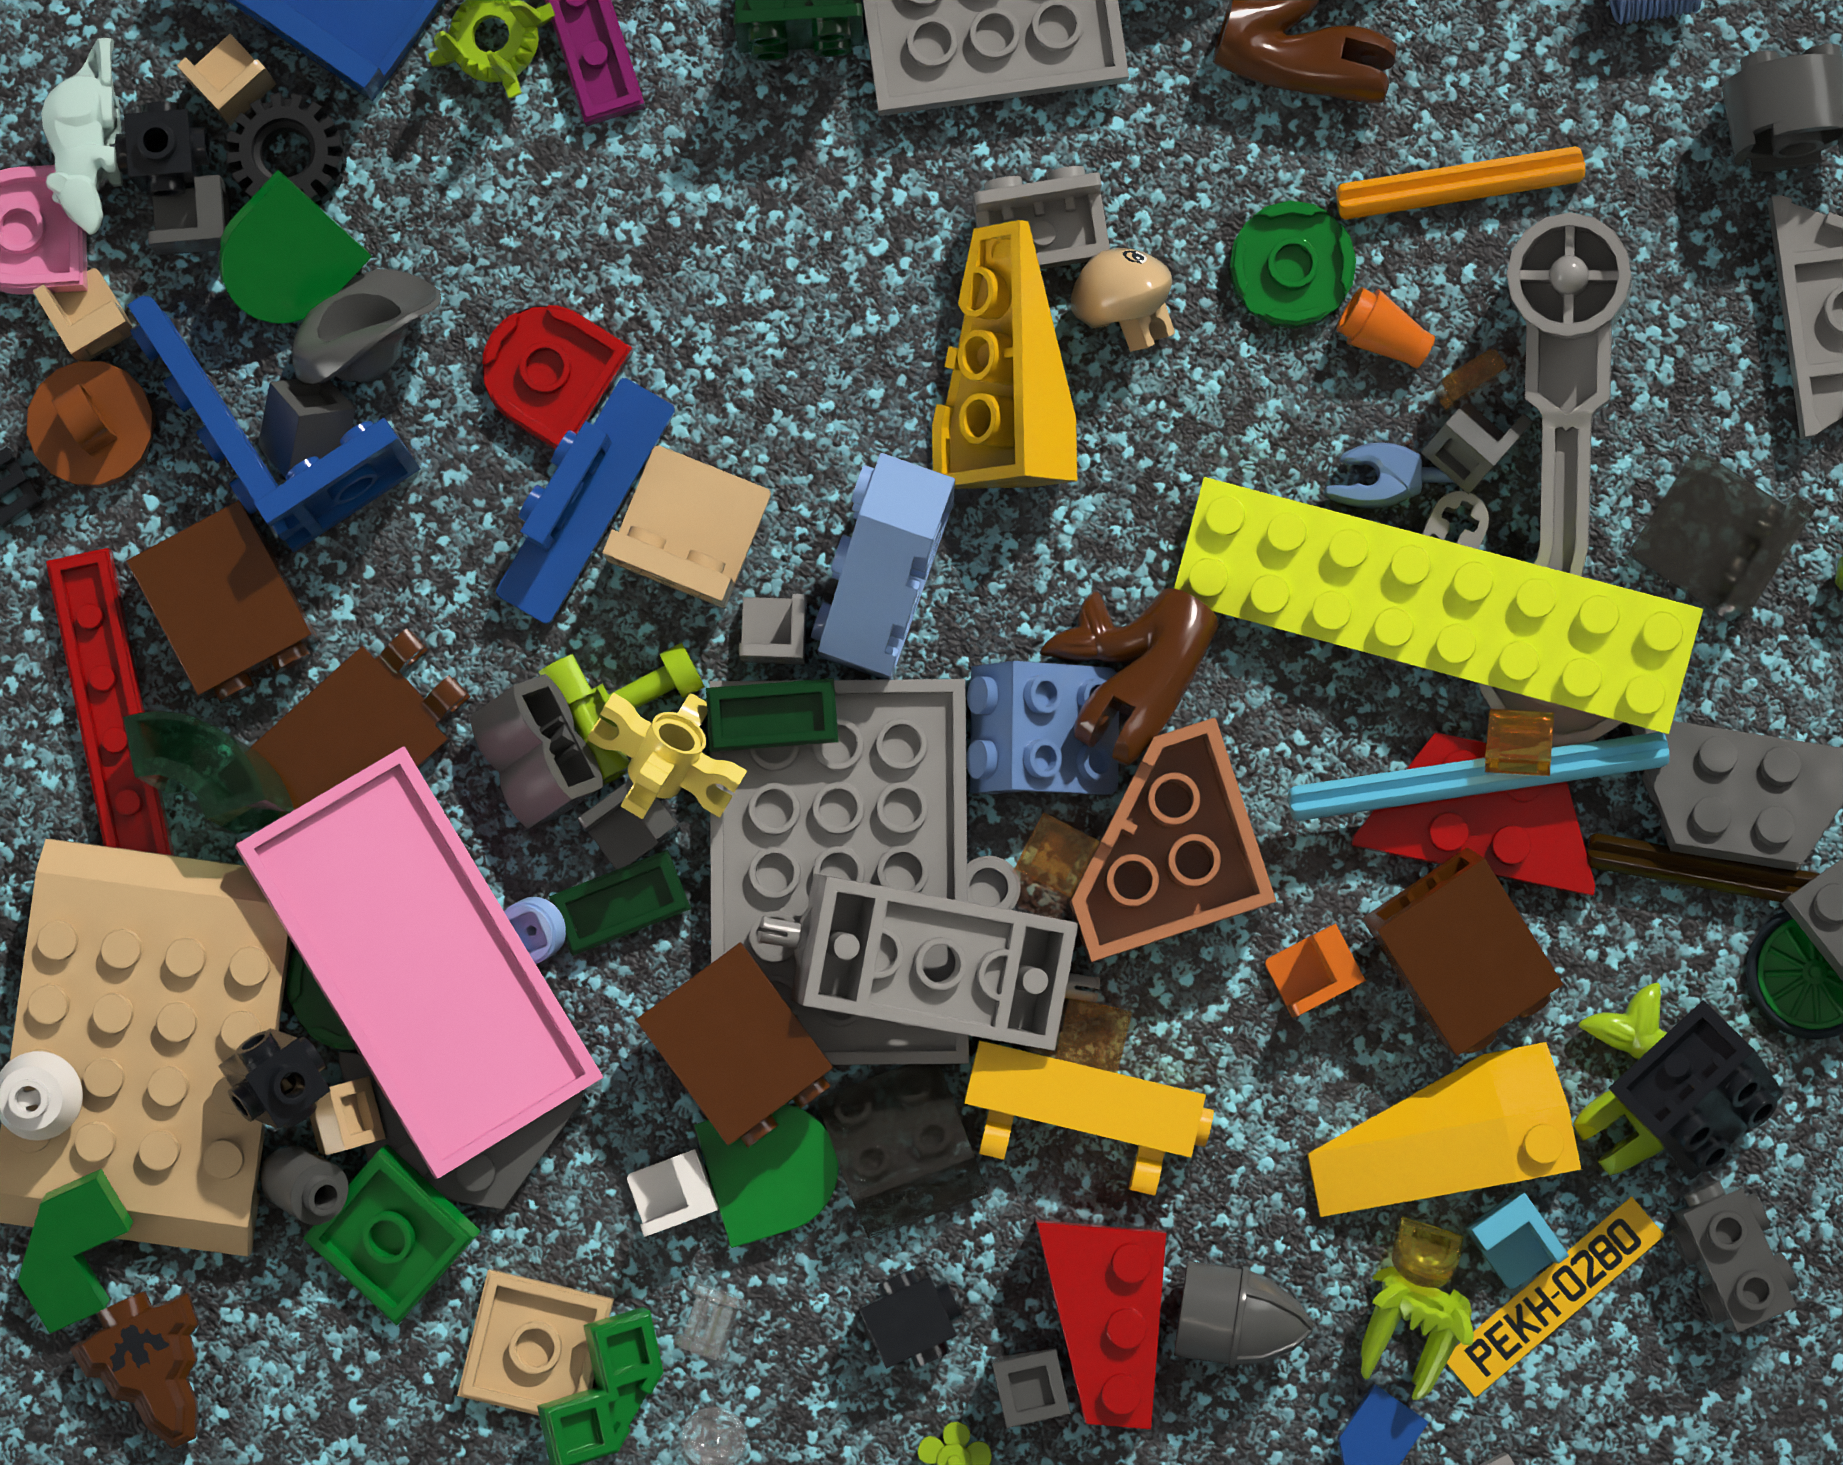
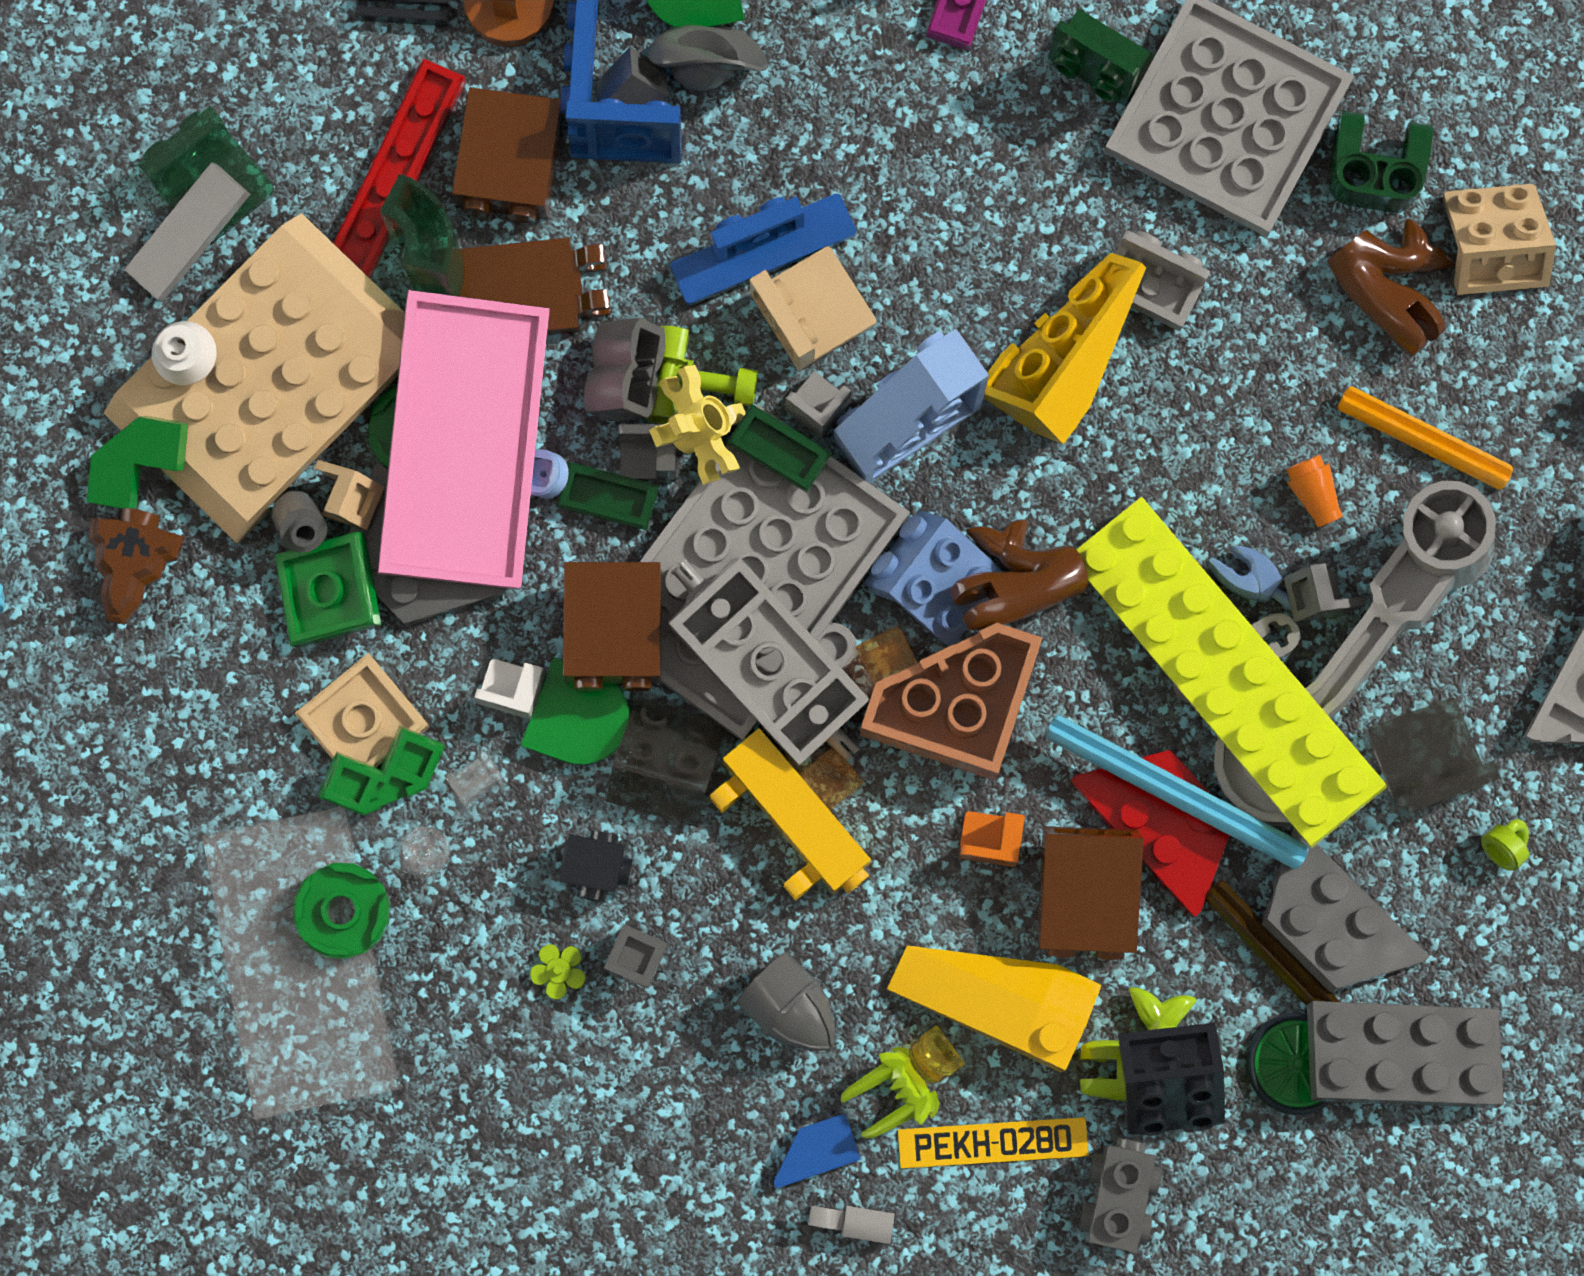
camera: 35 degrees right, 5 degrees down
black brick [218,1028,331,1129] -> none
red tile [483,305,634,450] -> none
red wedge [1035,1220,1166,1429] -> none
tan piece [1071,248,1175,352] -> none
green tile [1229,200,1356,329] -> none
clear orange tile [1434,348,1507,411] -> none
medium azure panel [1464,1191,1569,1289] -> none
clear orange tile [1485,709,1555,776] -> none

